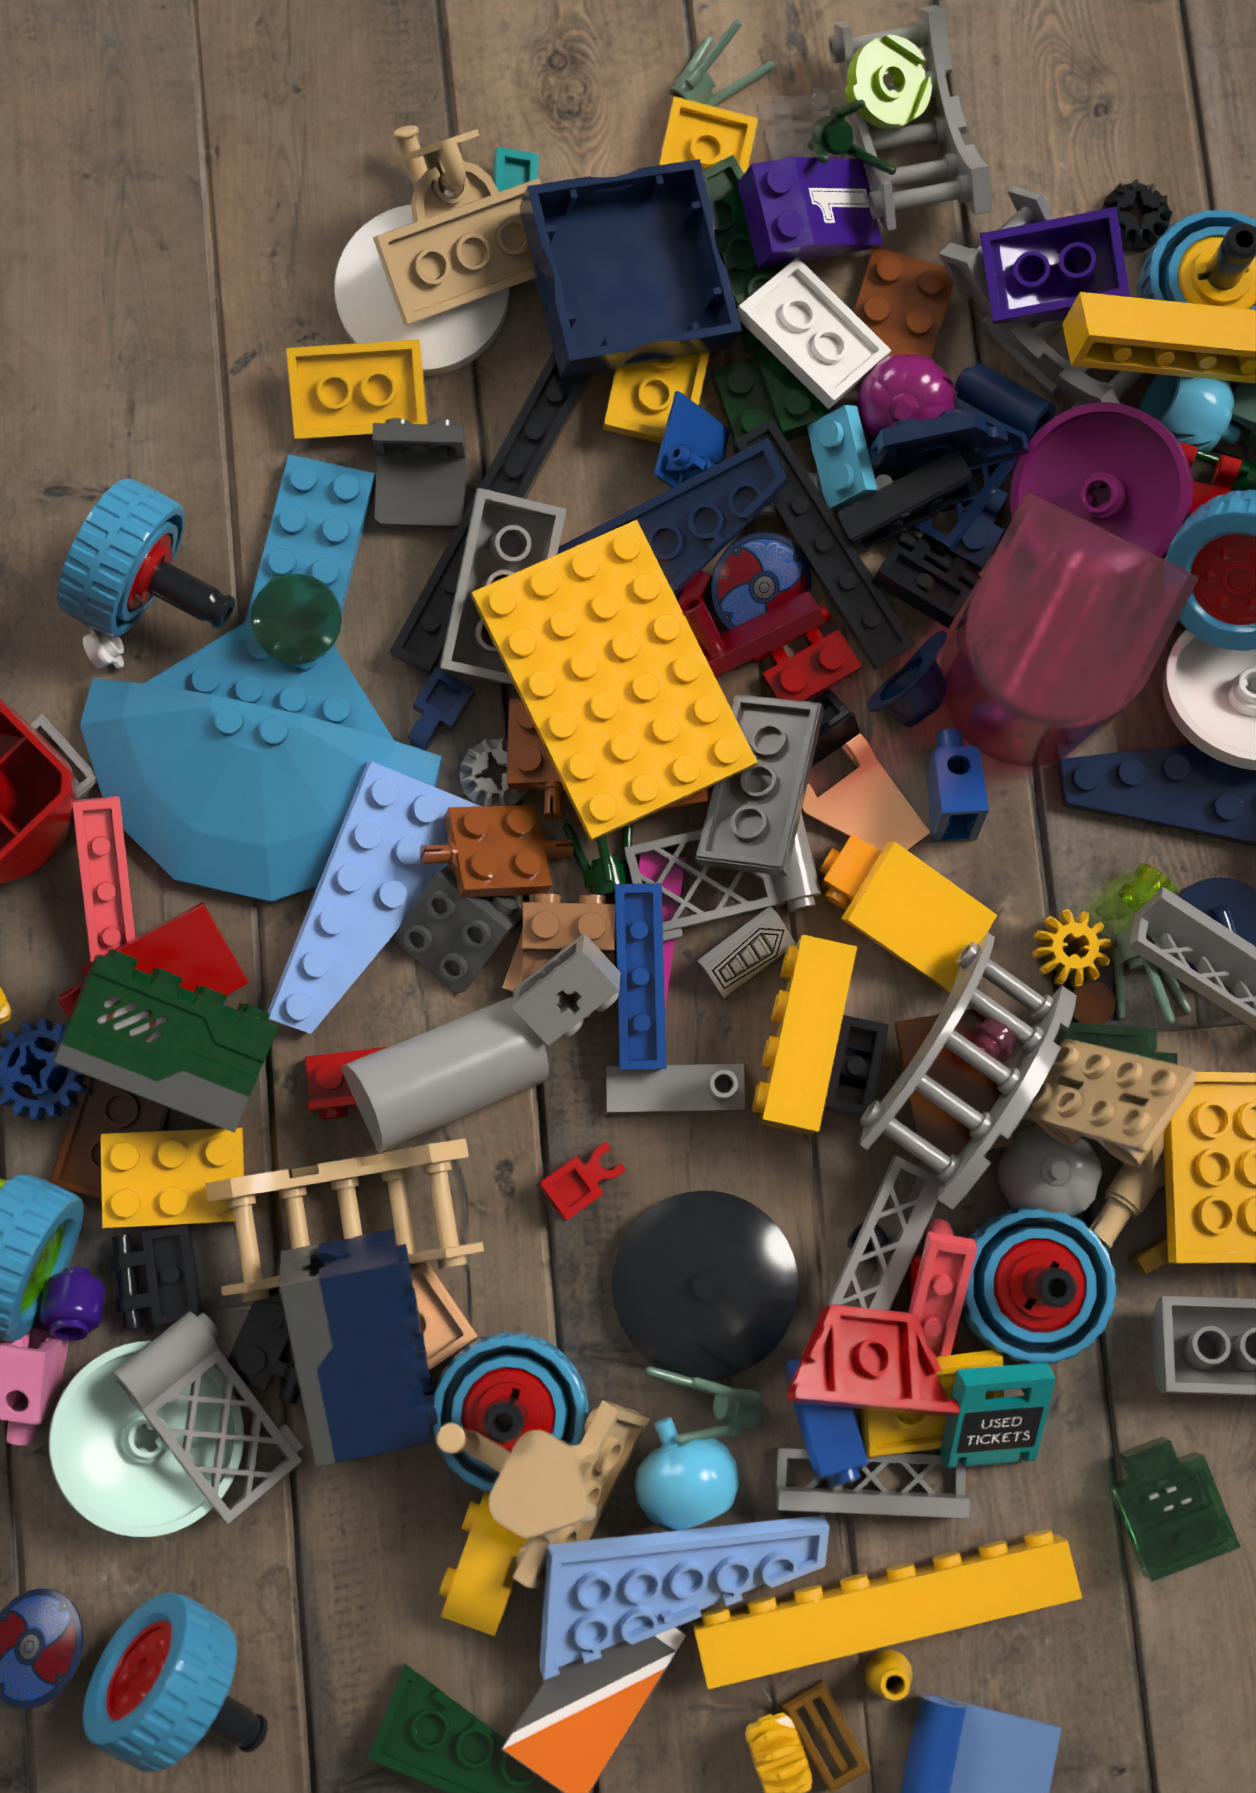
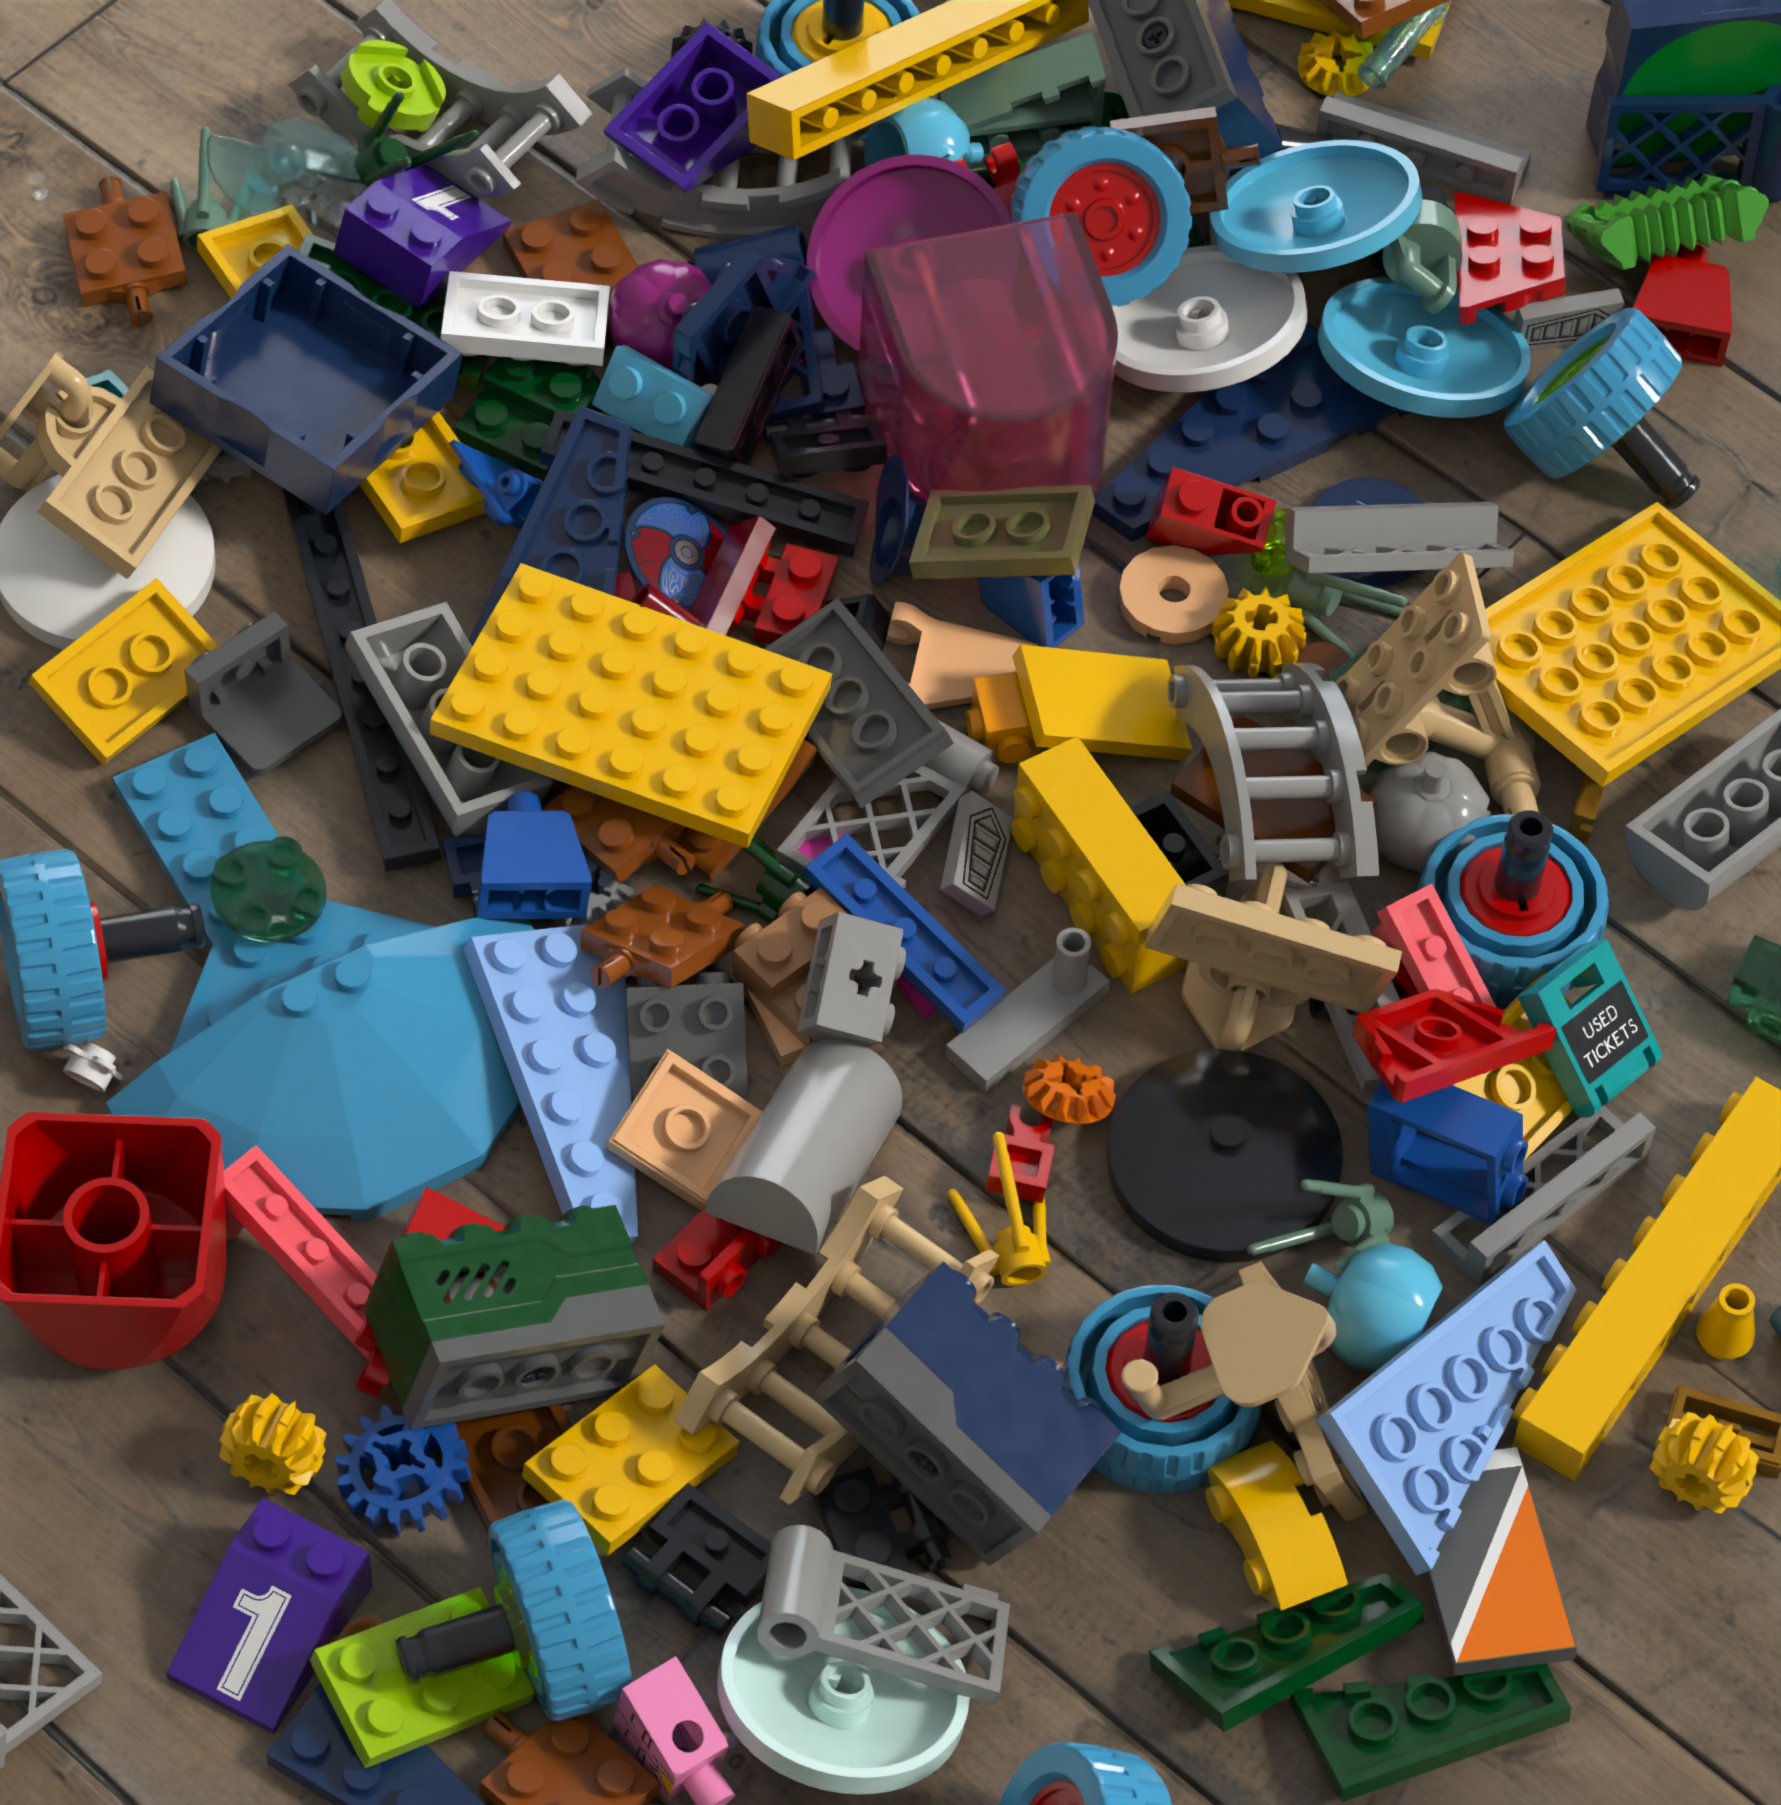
camera: 45 degrees left, 25 degrees down
dark purple head [39,1266,105,1341] -> none
clear pink plate [968,1018,1015,1063] -> none
none -> dark orange plate [62,176,188,326]
none -> clear light blue piece [206,117,364,214]
none -> blue torso [476,791,592,919]
none -> light nougat tile [604,1049,763,1211]
none -> olive plate [909,485,1095,579]
none -> yellow plant [947,1132,1051,1287]
none -> orange gear [1022,1054,1116,1124]
none -> light nougat tile [1118,545,1229,645]
none -> tan plate [1144,862,1402,1051]
none -> red slope [1145,467,1277,556]
none -> dark green wing [1148,1572,1424,1732]

